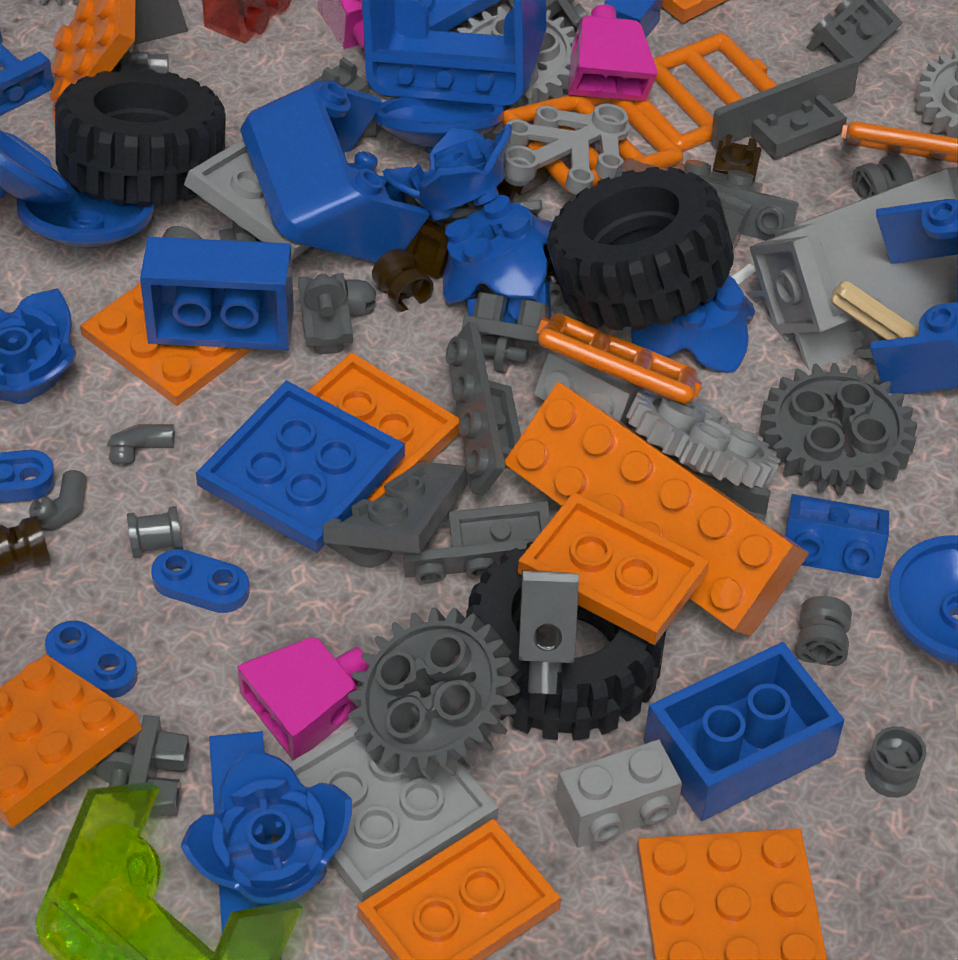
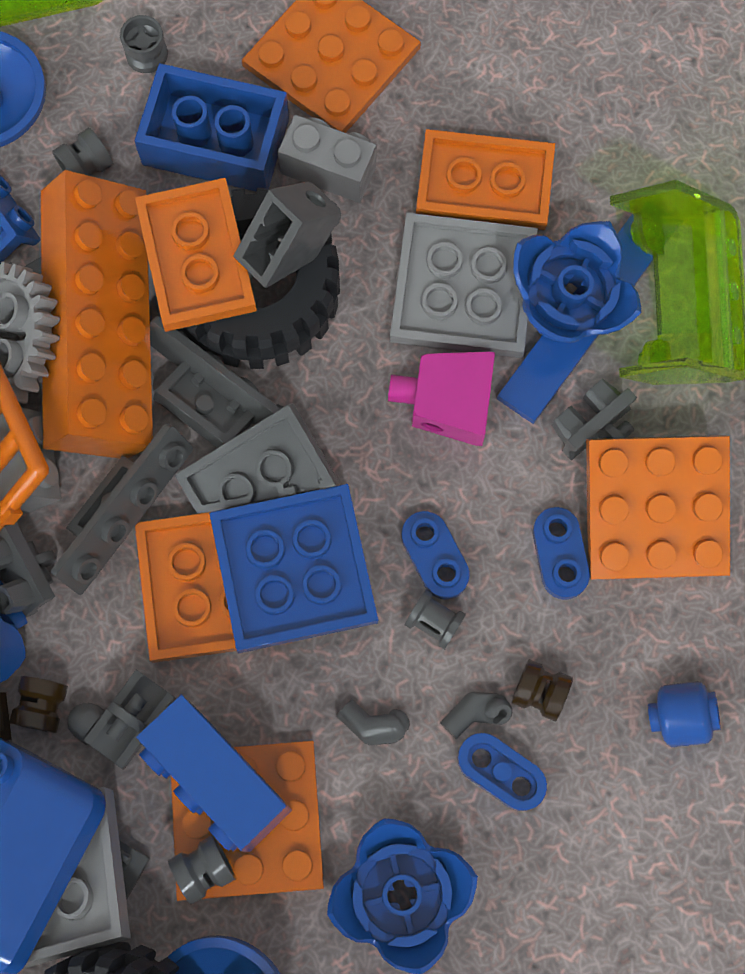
camera: 135 degrees left, 25 degrees up
dark grey gear [347,608,520,781] -> none

